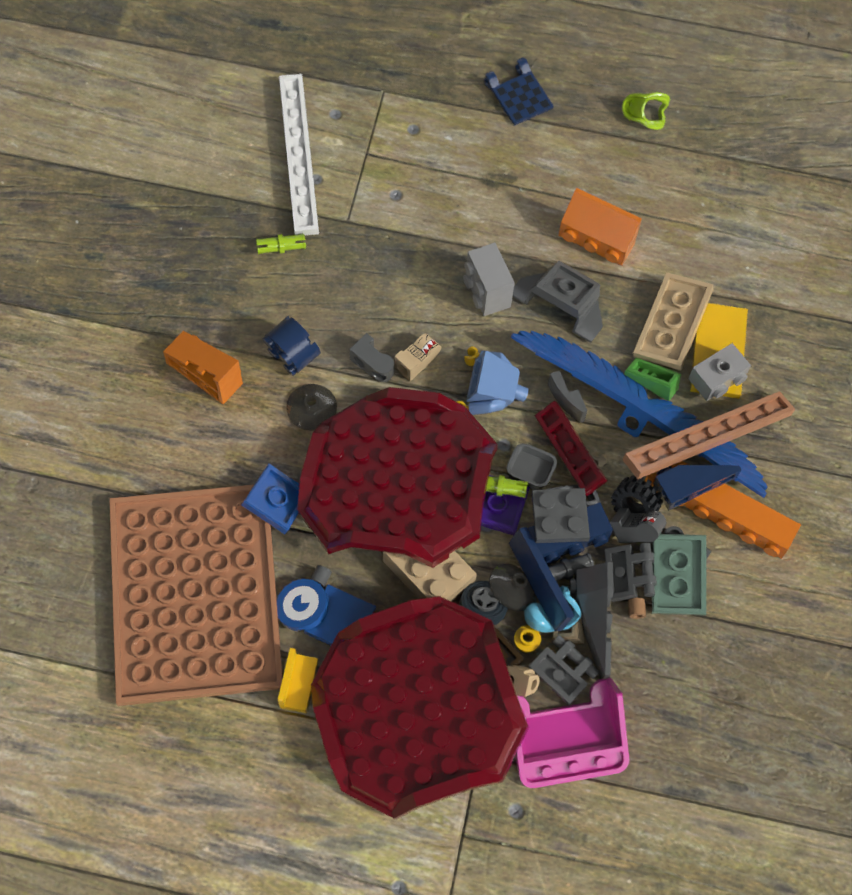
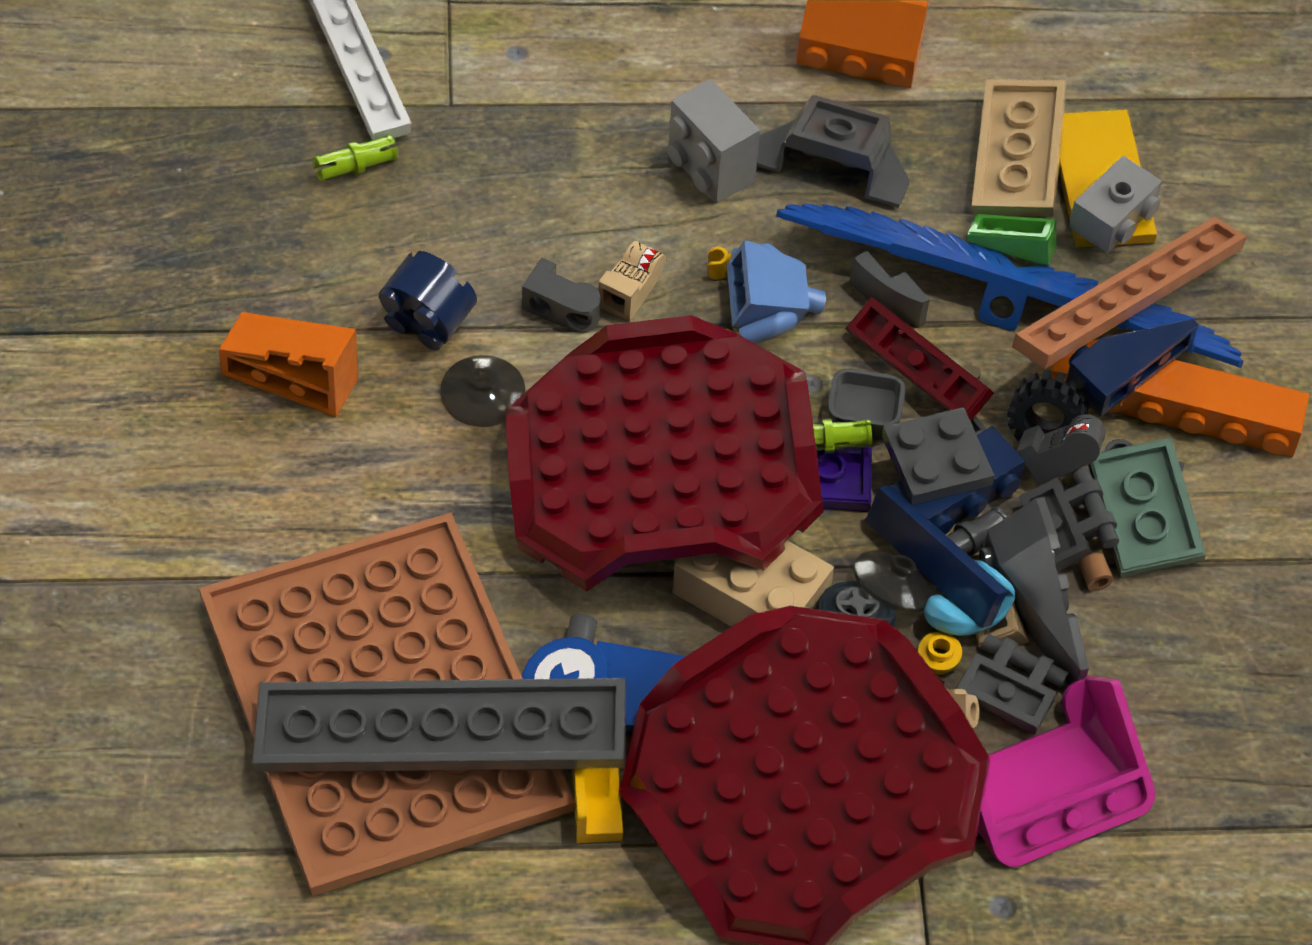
camera: 15 degrees left, 10 degrees down
blue tile [241,464,300,534] -> none
none -> dark grey plate [252,678,626,772]

